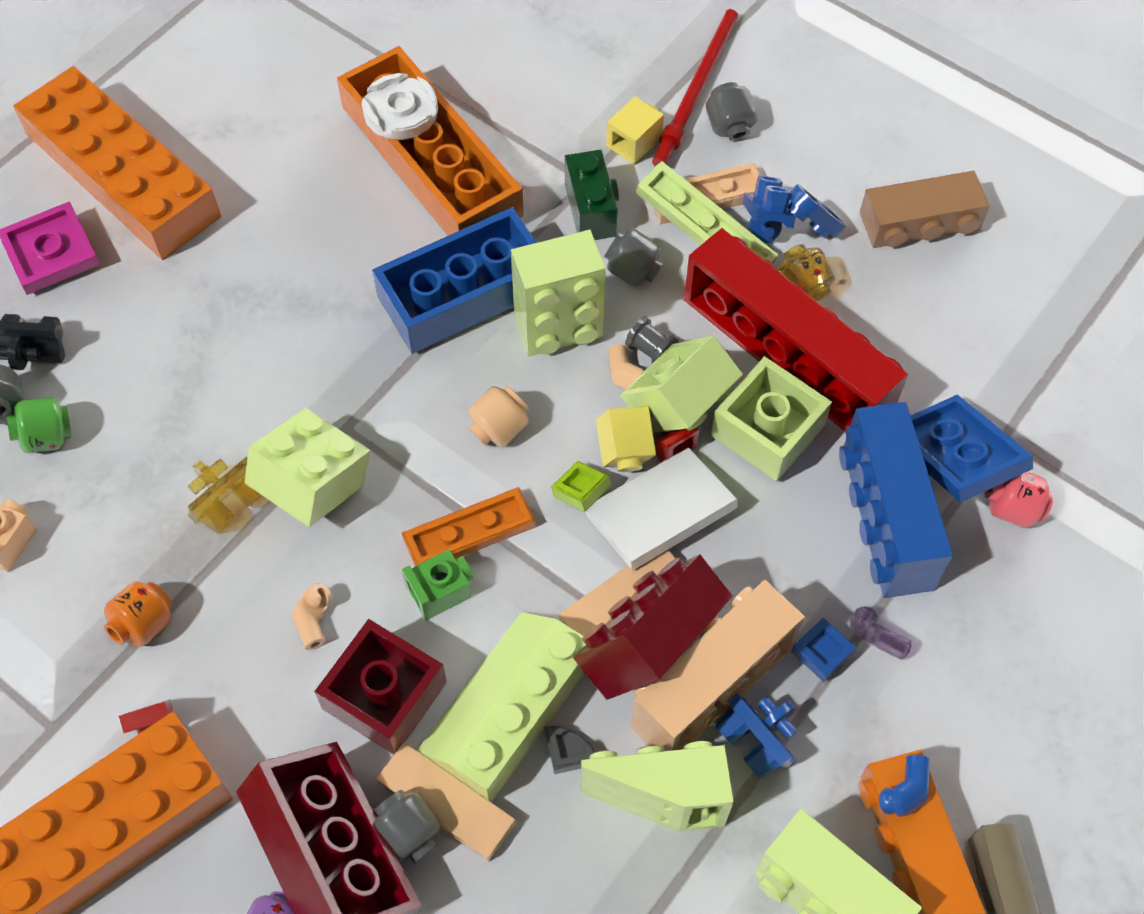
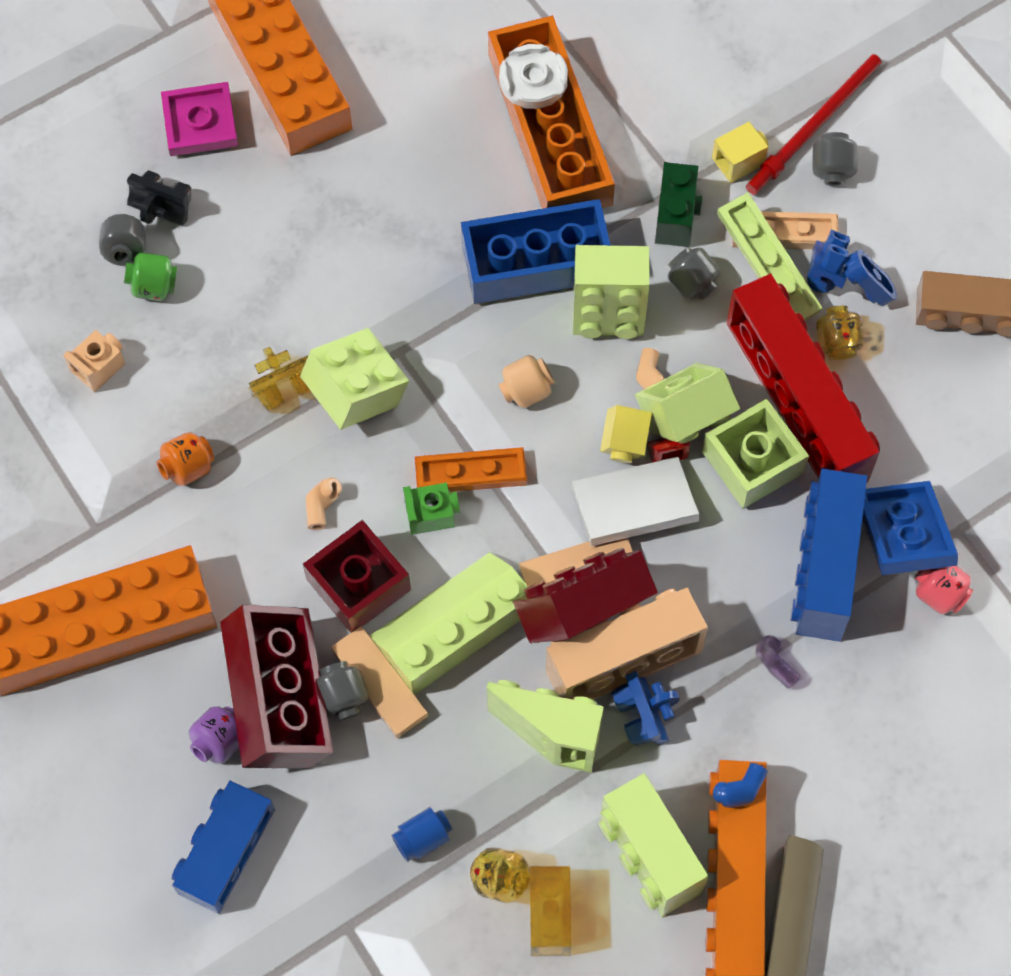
camera: 20 degrees right, 5 degrees up
red plate [119,699,174,734] -> none
dark grey tile [544,726,596,775] -> none
lime tile [551,461,611,512] -> none
dark grey bush [625,316,678,363] -> none
blue plate [791,617,856,682] -> none

